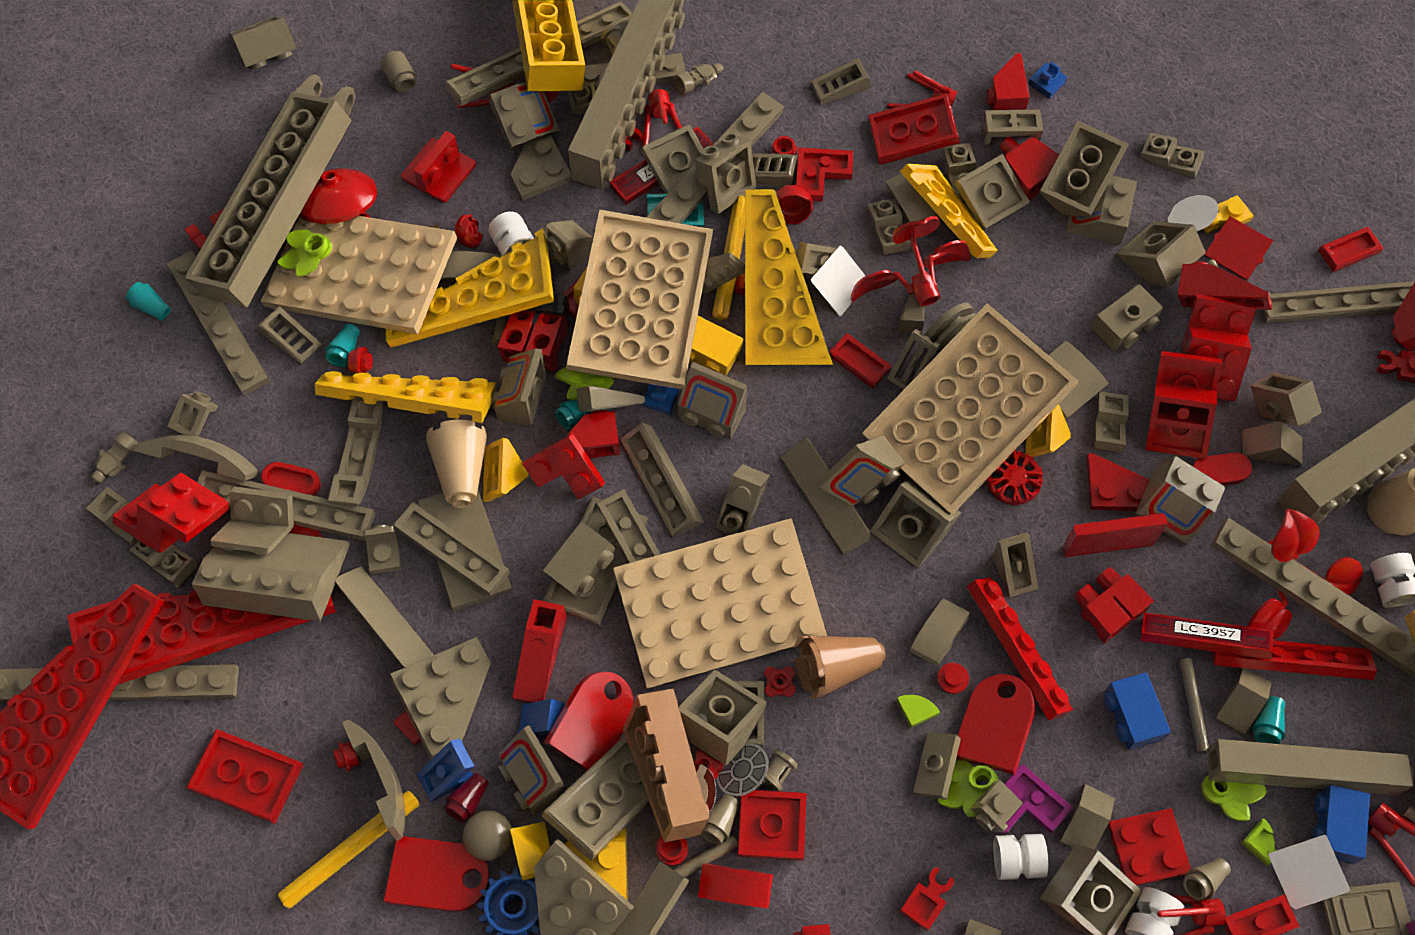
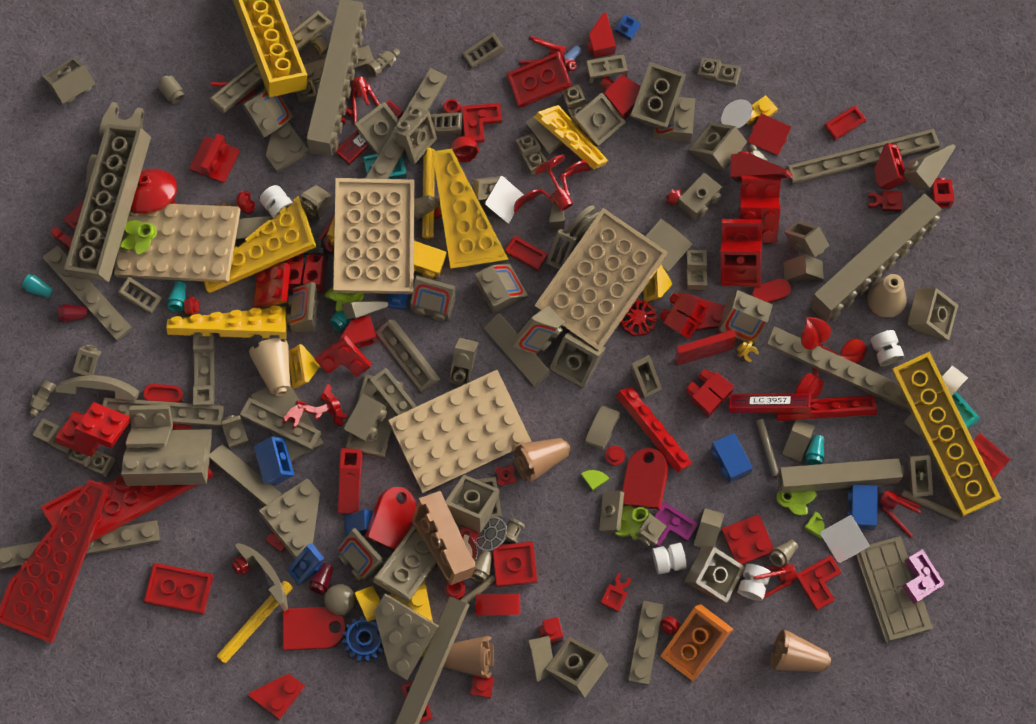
camera: 10 degrees left, 5 degrees up
none -> dark red cone [58,304,87,323]
none -> red plate [253,263,291,309]
none -> blue brick [254,437,295,485]
none -> red piece [282,384,348,430]
none -> dark tan slope [475,264,528,314]
none -> arm [563,45,582,72]
none -> red hips [660,292,708,339]
none -> red plate [666,189,682,206]
none -> yellow plate [737,340,759,362]

